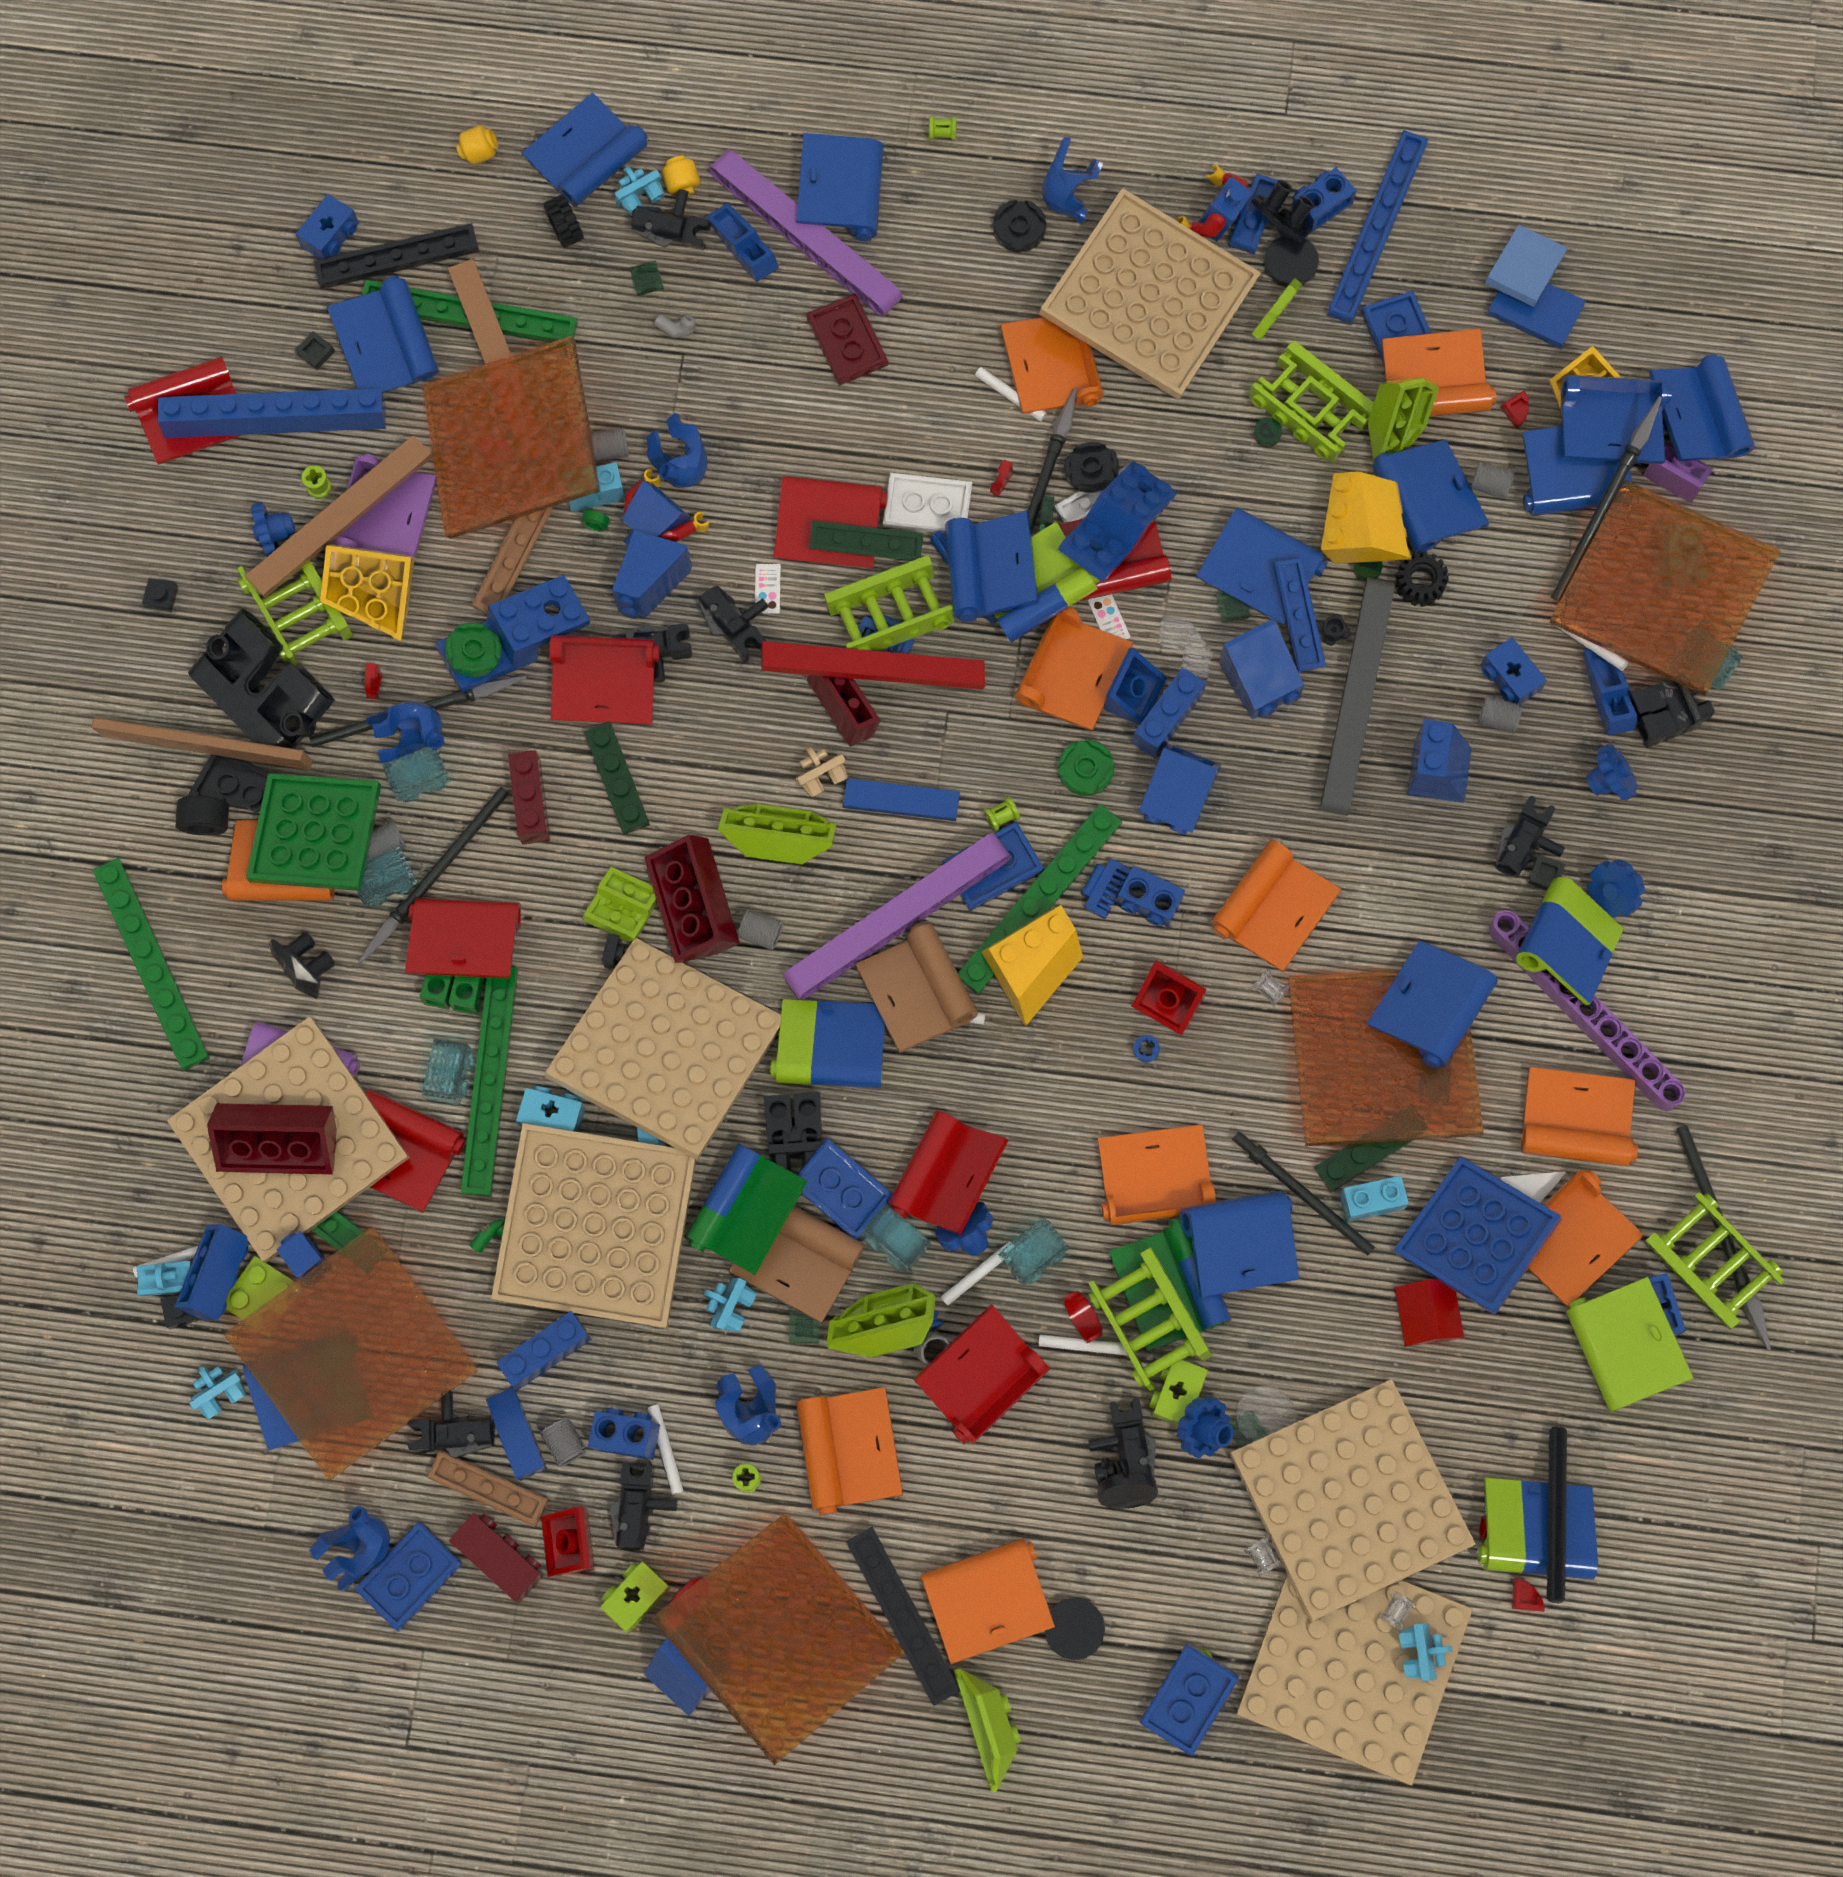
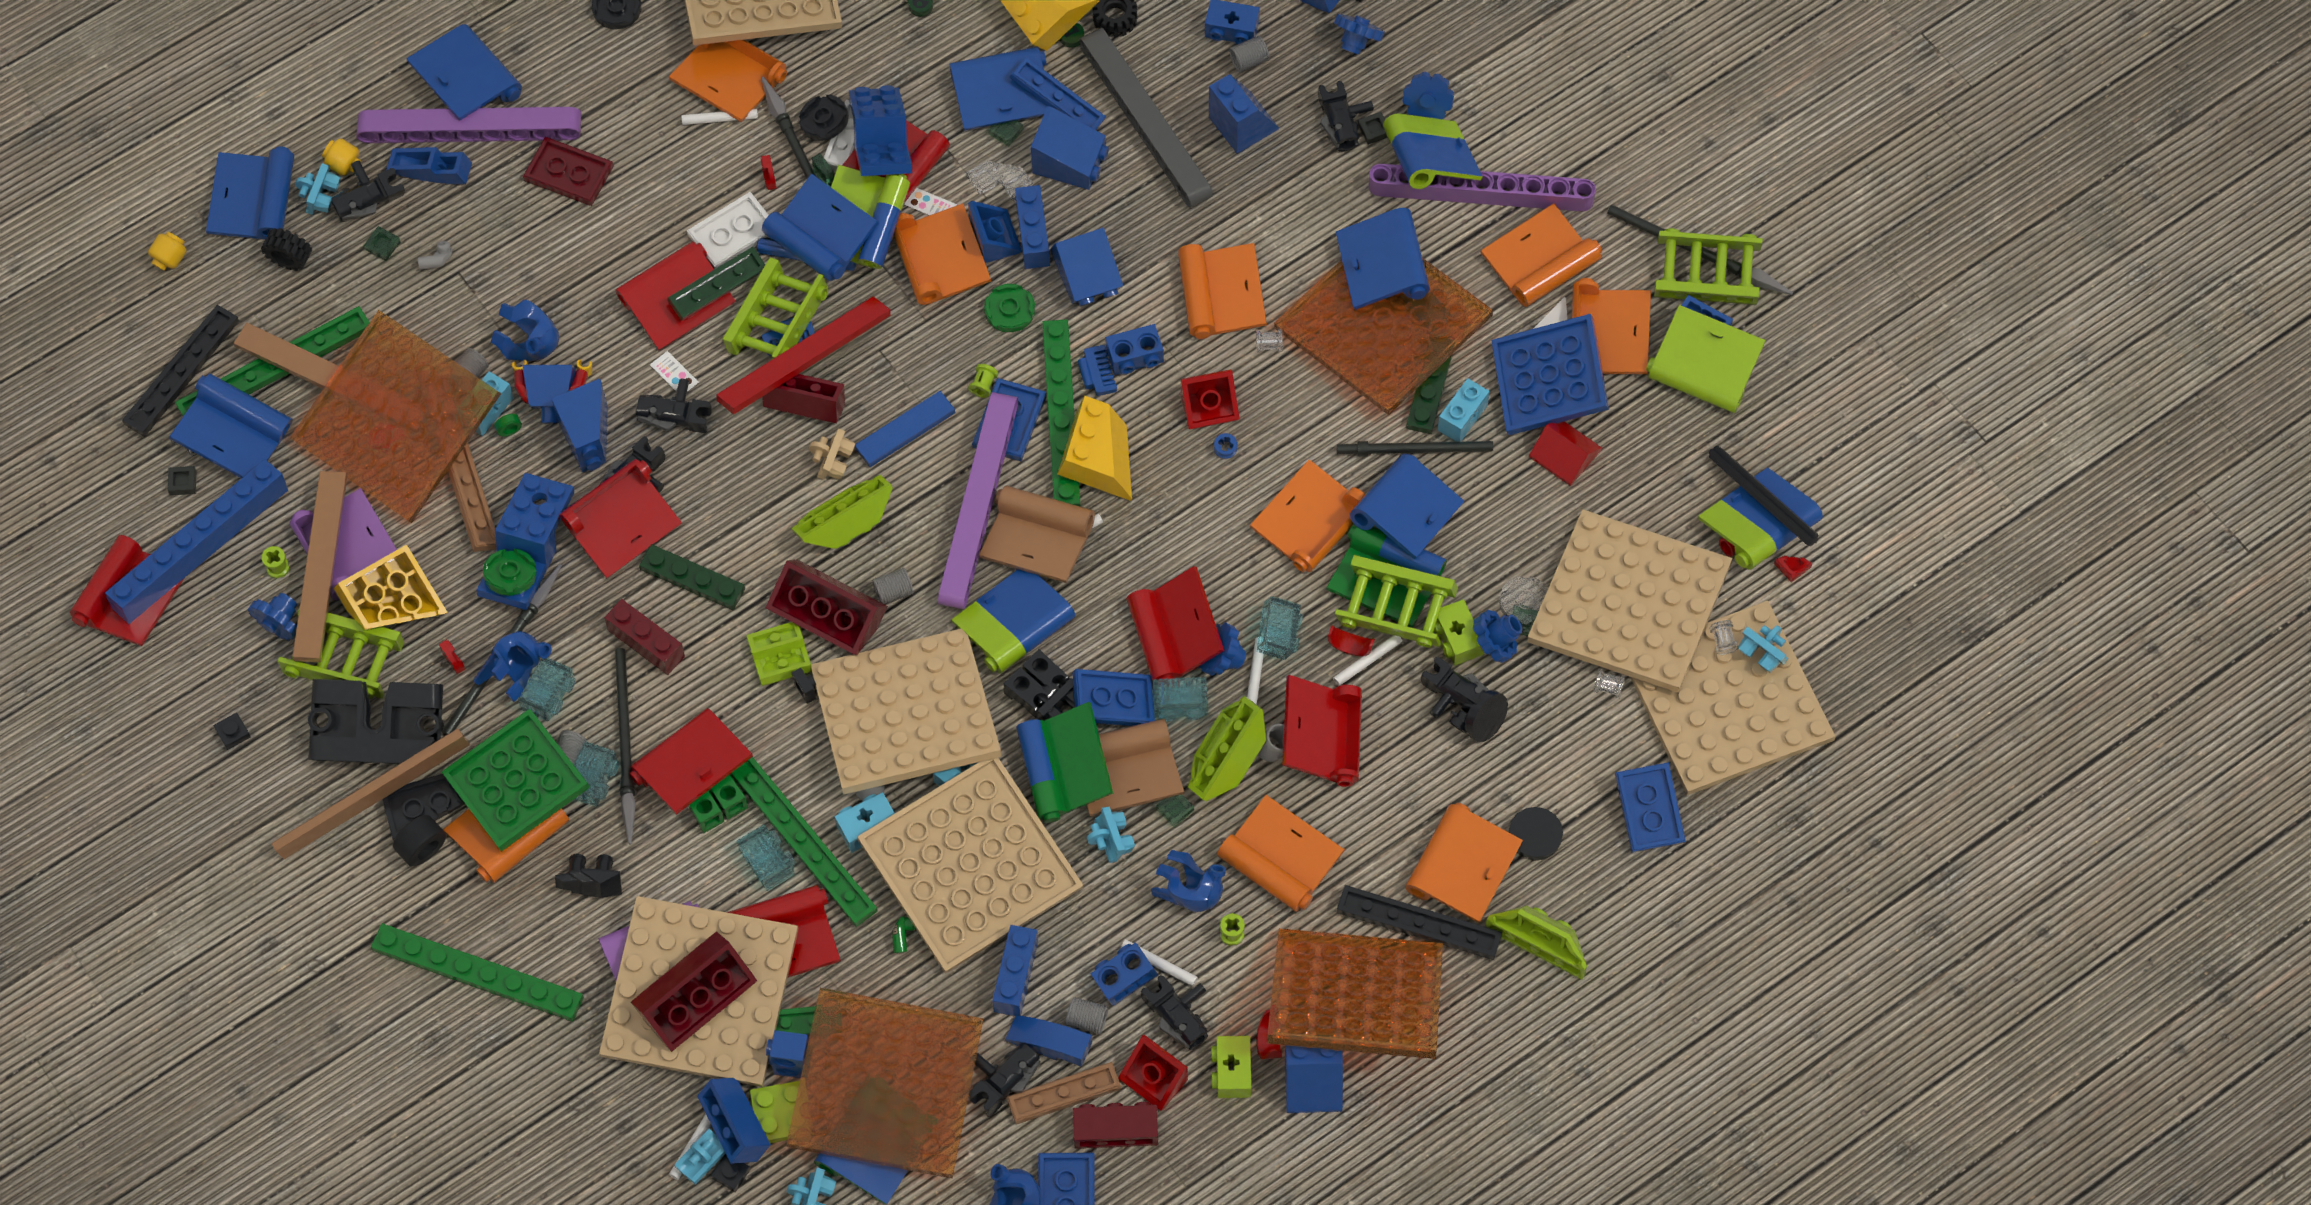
camera: 45 degrees left, 10 degrees down
blue brick [295,194,359,259] -> none
black plate [1317,614,1350,646] -> none

